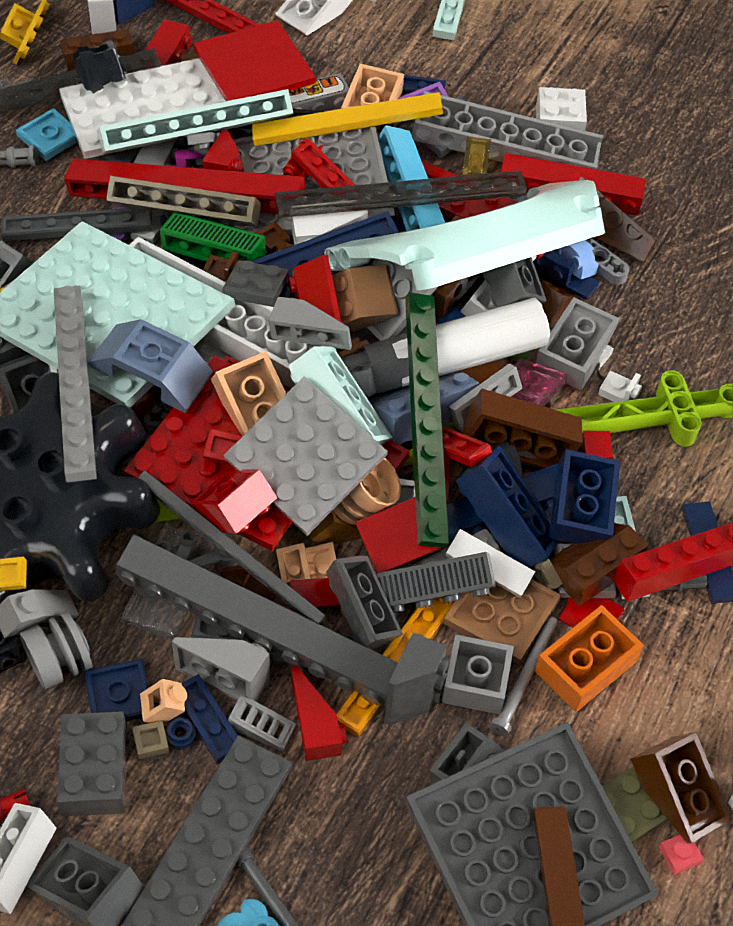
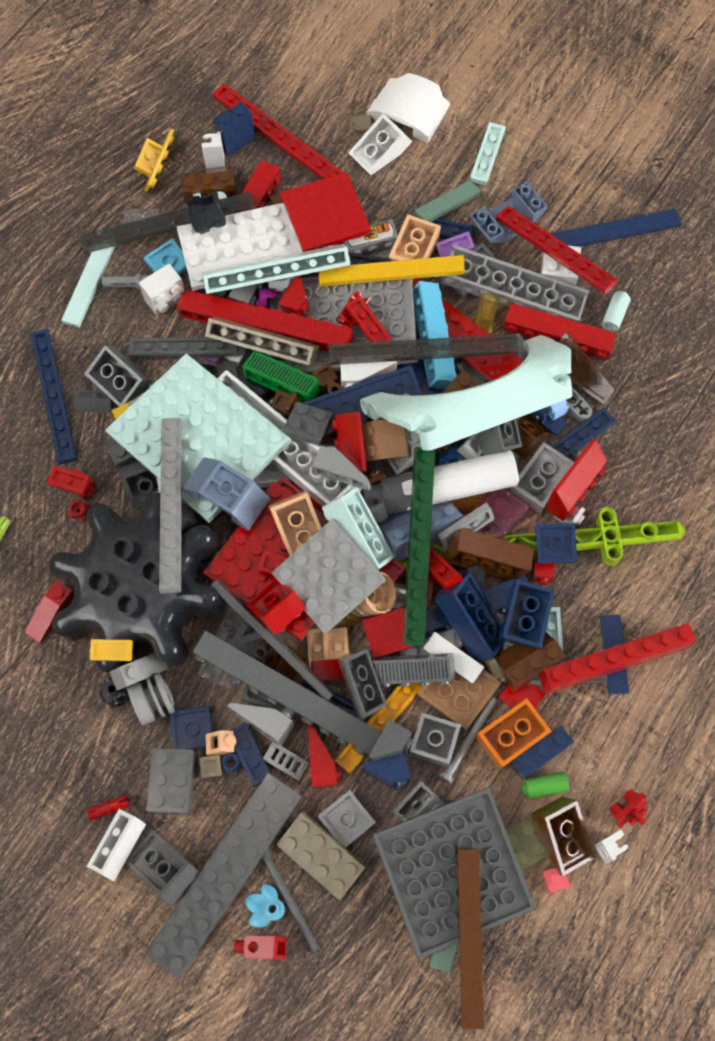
camera: 10 degrees right, 15 degrees up
none -> white brick [139,264,184,316]
none -> dark tan plate [276,811,367,901]
none -> light grey plate [317,790,376,848]
none -> dark blue slope [364,753,411,790]
none -> sand green tile [415,180,481,222]
none -> sand blue slope [469,182,548,243]
none -> red tile [496,205,618,294]
none -> dark blue brick [510,725,574,781]
none -> bright green brick [521,771,569,800]
none -> dark blue plate [534,523,577,564]
none -> slope [544,438,607,521]
none -> dark blue tile [551,209,681,247]
none -> dark blue tile [551,407,616,458]
none -> light aqua brick [601,291,631,332]

